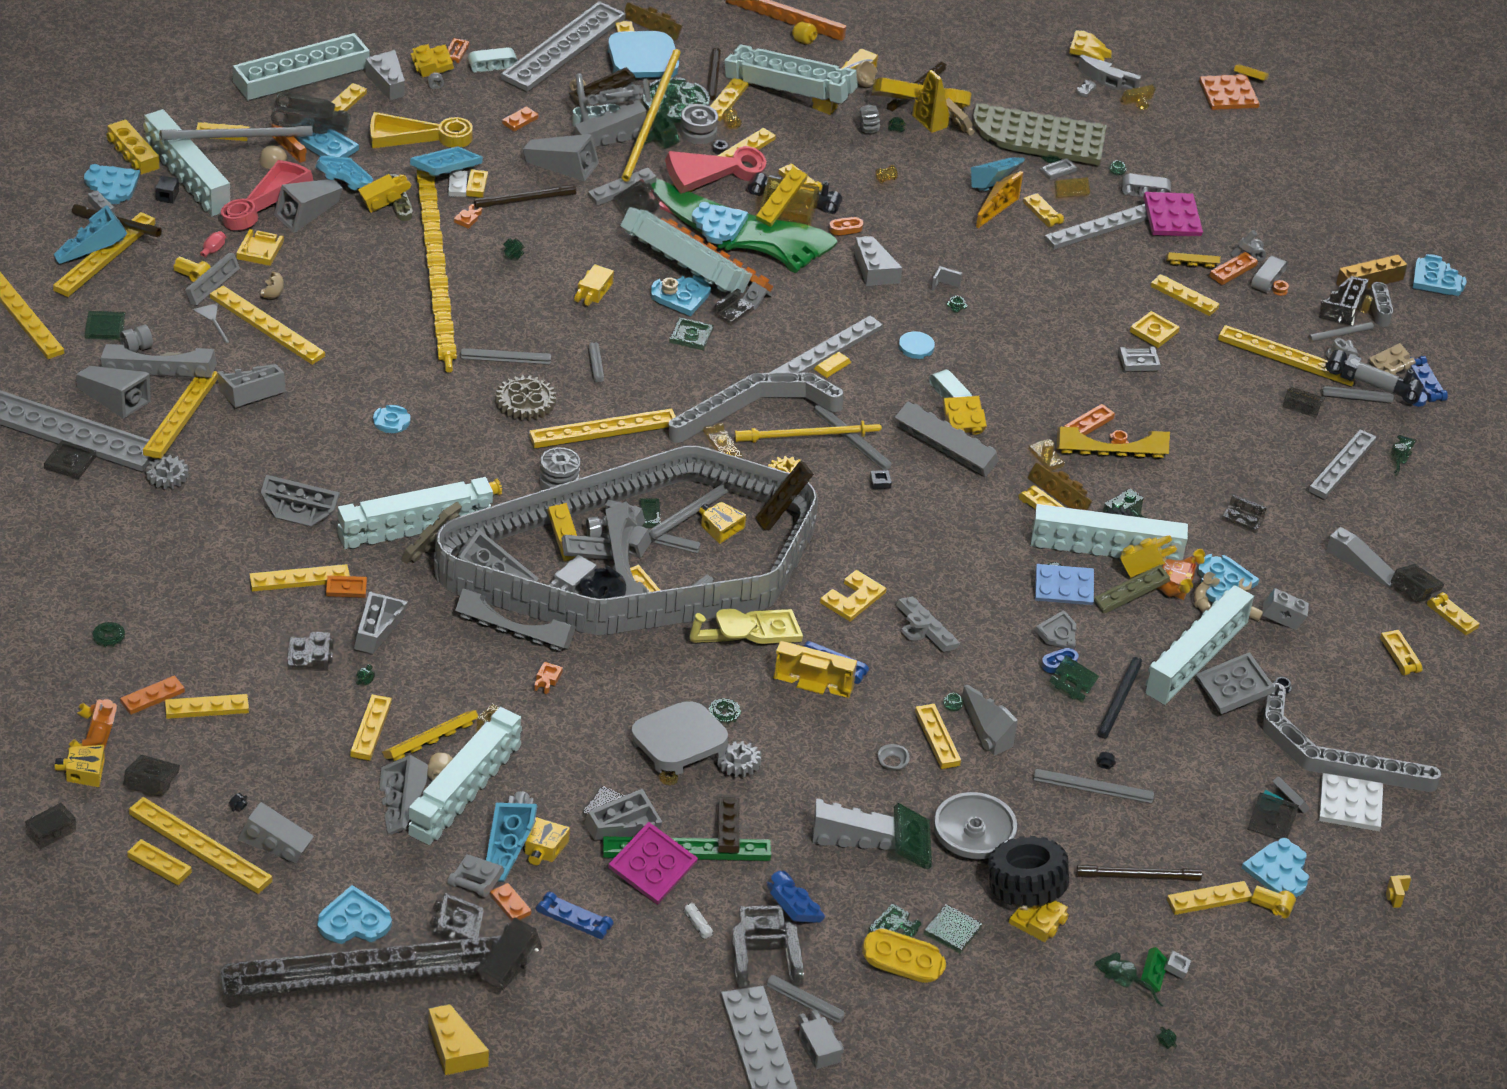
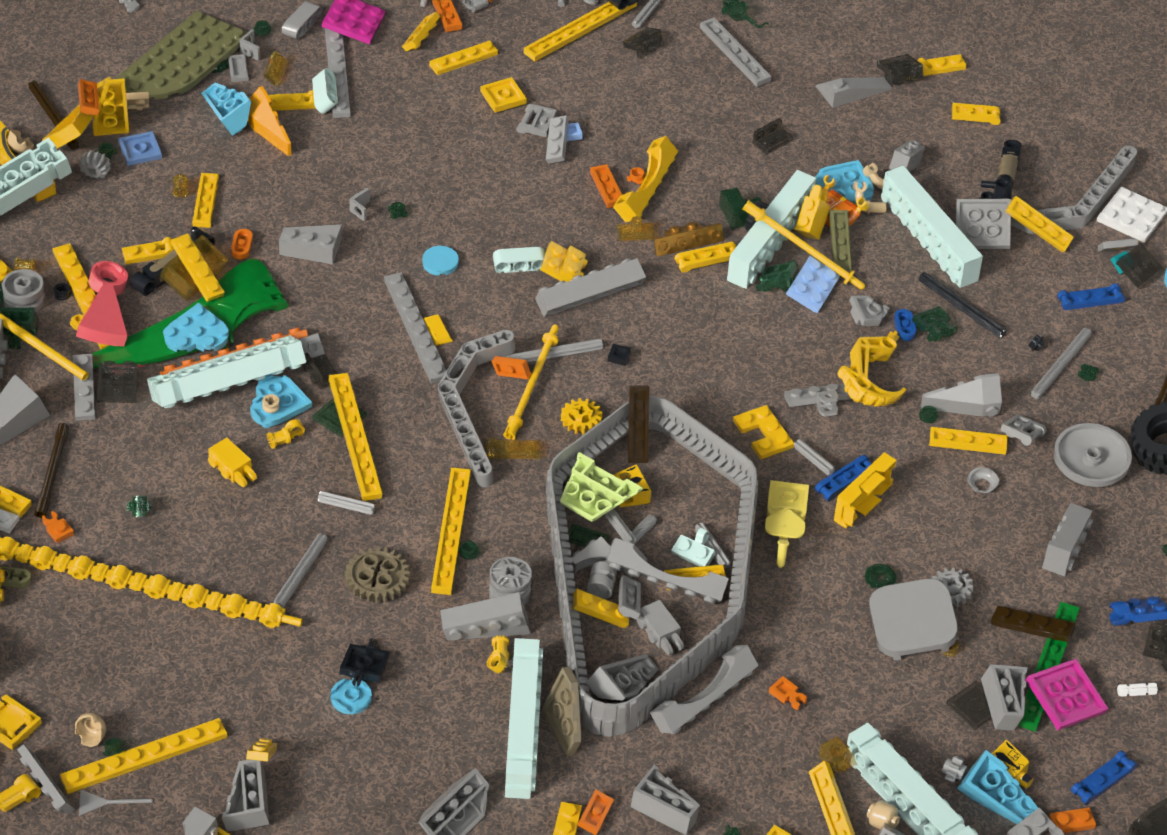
camera: 65 degrees left, 5 degrees up
black plate [580,565,626,599] -> none
clear green tile [894,803,932,869] -> none
none -> orange plate [78,79,100,115]
none -> clear green plate [103,738,125,756]
none -> medium blue tile [118,131,162,166]
none -> yellow tile [192,173,219,228]
none -> light grey bracket [239,29,261,61]
none -> yellow plate [246,738,277,761]
none -> yellow connector [266,419,305,449]
none -> light aqua beam [312,68,338,114]
none -> yellow plate [329,373,382,501]
none -> black plate [339,638,390,687]
none -> light grey wedge [440,592,531,640]
none -> clear green plate [459,541,479,560]
none -> orange plate [492,356,532,379]
none -> light grey plate [546,115,569,163]
none -> yellowish green wedge [560,452,643,522]
none -> light blue plate [567,122,582,141]
none -> light aqua plate [671,528,716,567]
none -> yellow bar [742,200,865,290]
none -> clear green plate [756,260,798,292]
none -> light grey axle [794,439,835,476]
none -> yellow piece [837,331,906,407]
none -> black piece [980,140,1021,199]
none -> light grey plate [1000,414,1047,446]
none -> yellow plate [1005,196,1074,252]
none -> blue plate [1057,283,1125,310]
none -> clear green plate [1078,364,1099,381]

